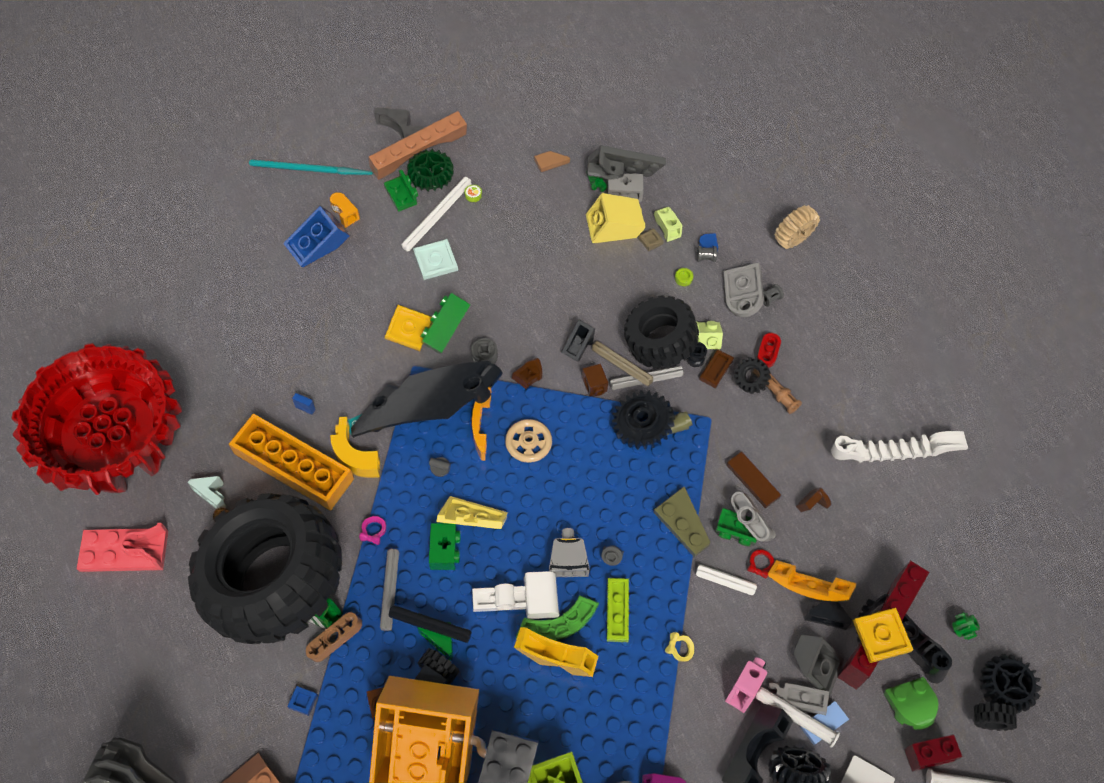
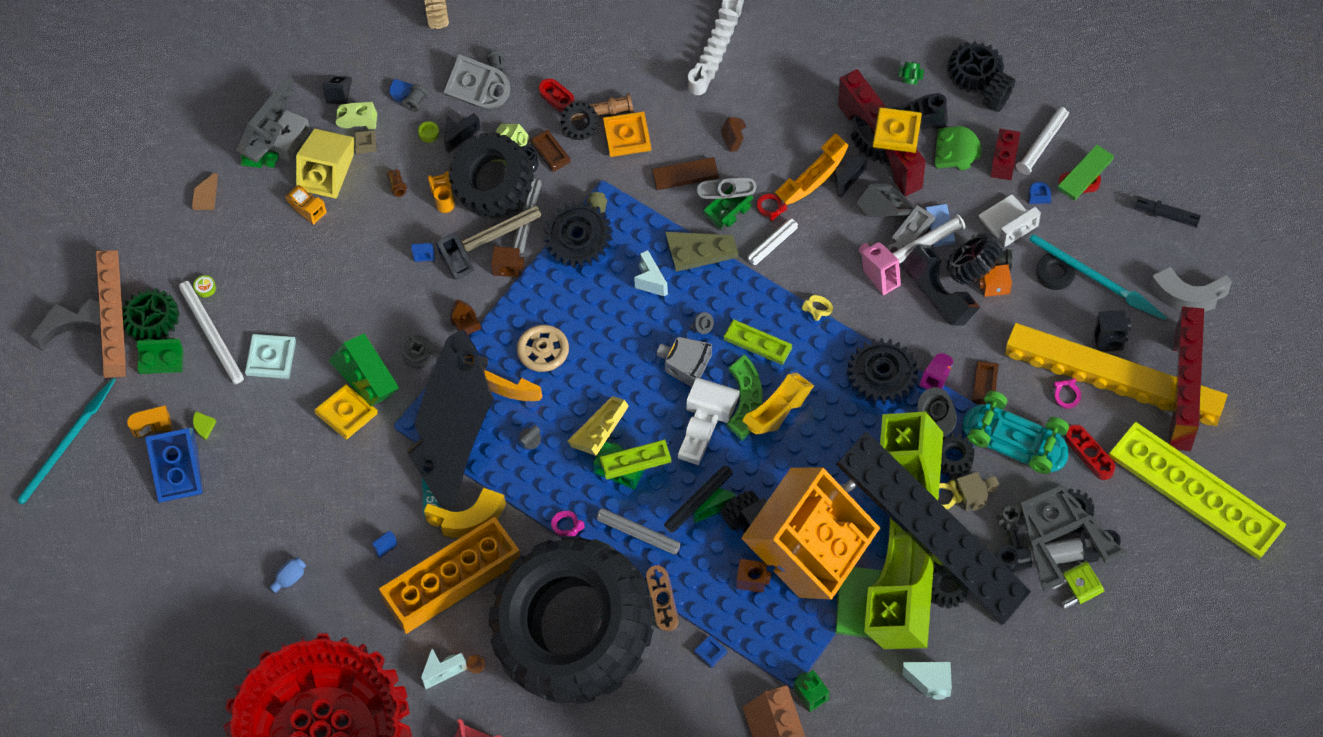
camera: 60 degrees left, 0 degrees up
none -> lime tile [193,412,216,440]
none -> medium blue plant [270,557,306,593]
none -> light orange leg [285,185,327,225]
none -> black slope [322,75,352,105]
none -> reddish brown pin [387,169,407,197]
none -> blue tile [412,243,435,262]
none -> light orange piece [428,171,455,213]
none -> black slope [444,113,481,153]
none -> lime tile [600,439,671,480]
none -> light orange plate [603,112,651,157]
none -> light aqua slope [634,250,668,296]
none -> black gear [847,338,918,406]

